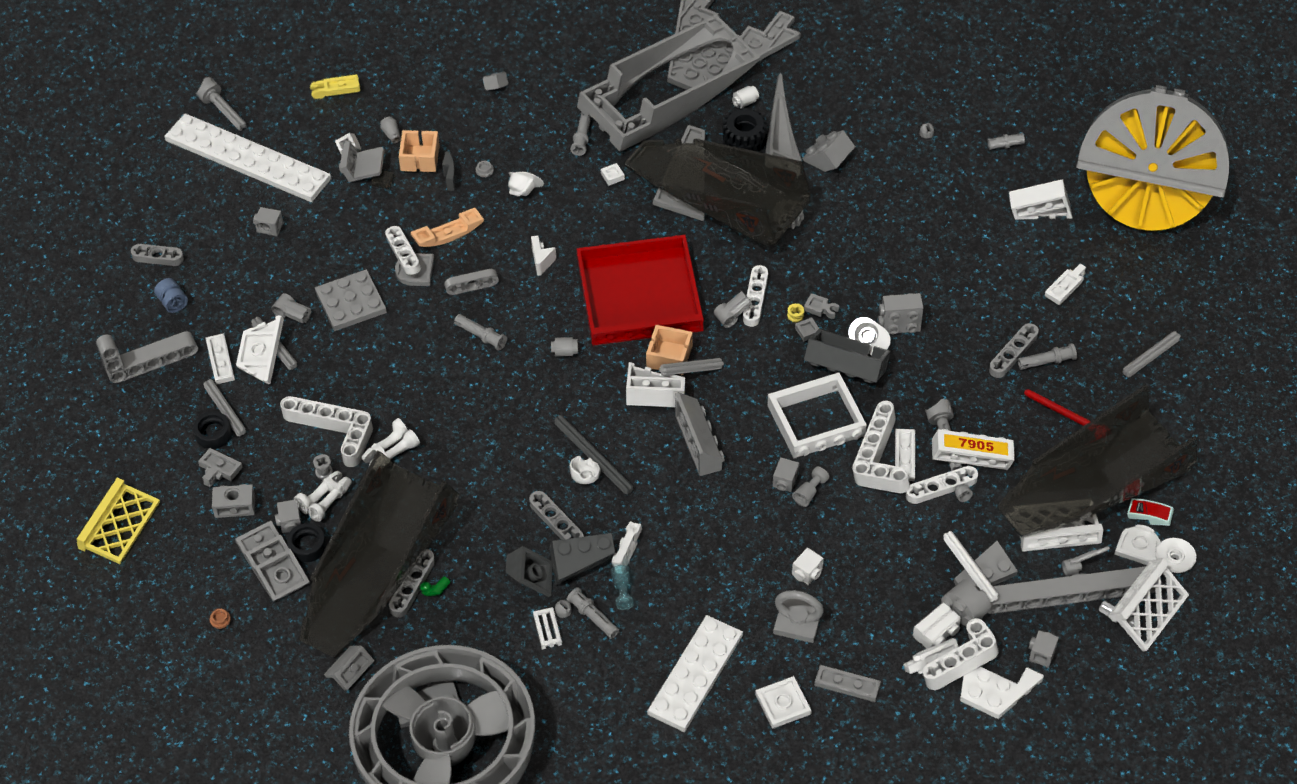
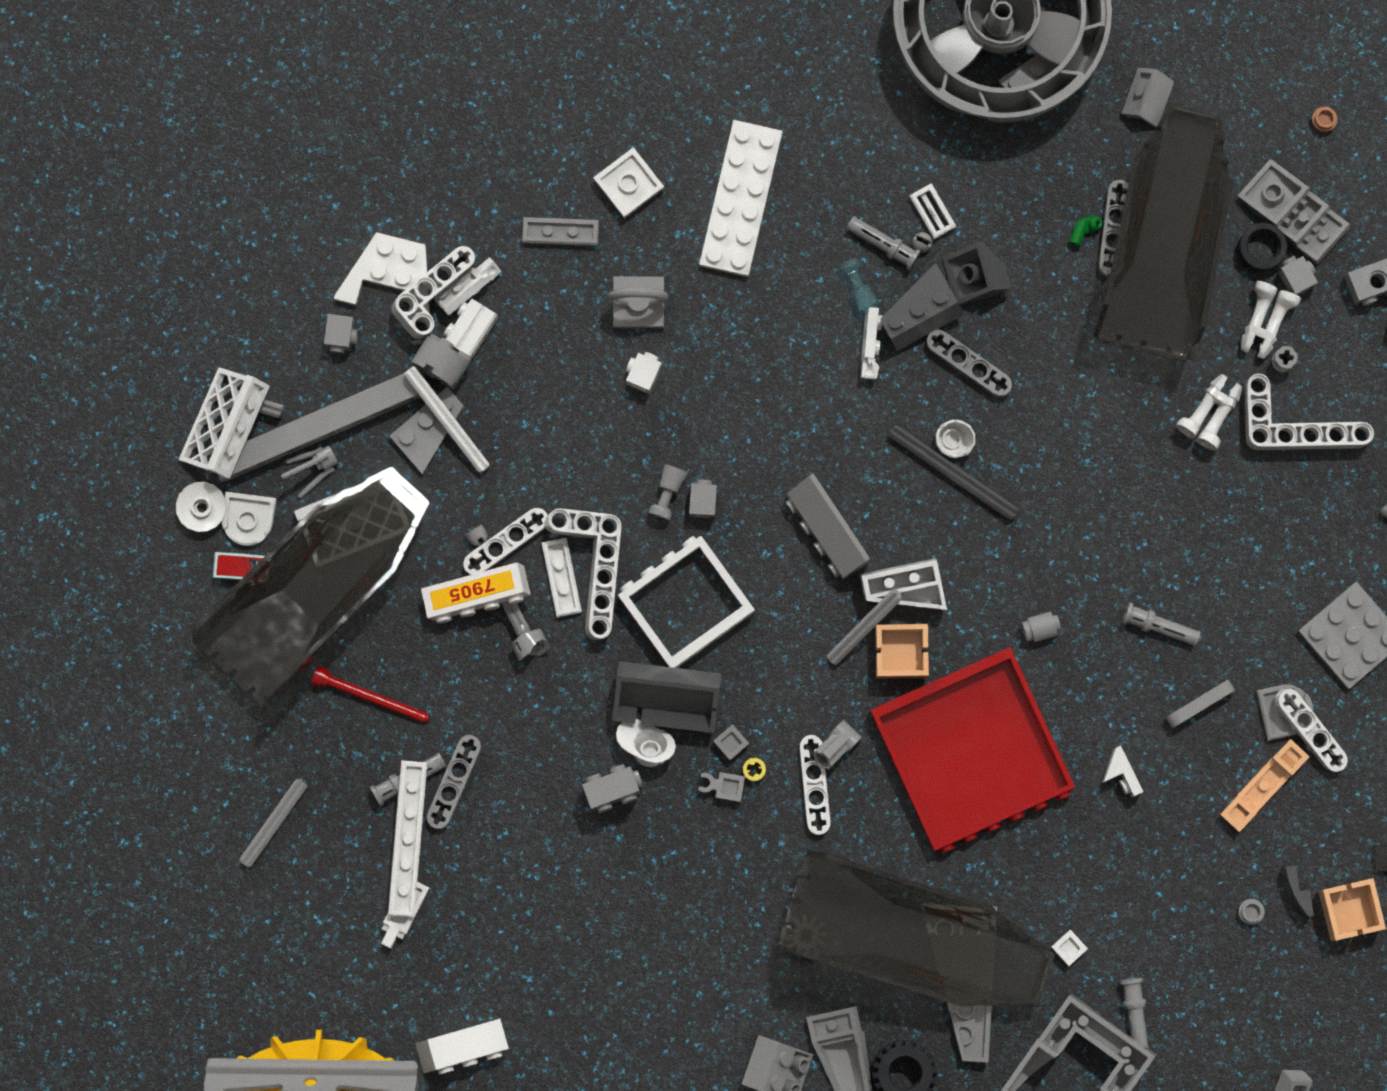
camera: 165 degrees right, 30 degrees up
white piece [508,172,544,196] -> none
none -> white tile [388,761,427,917]

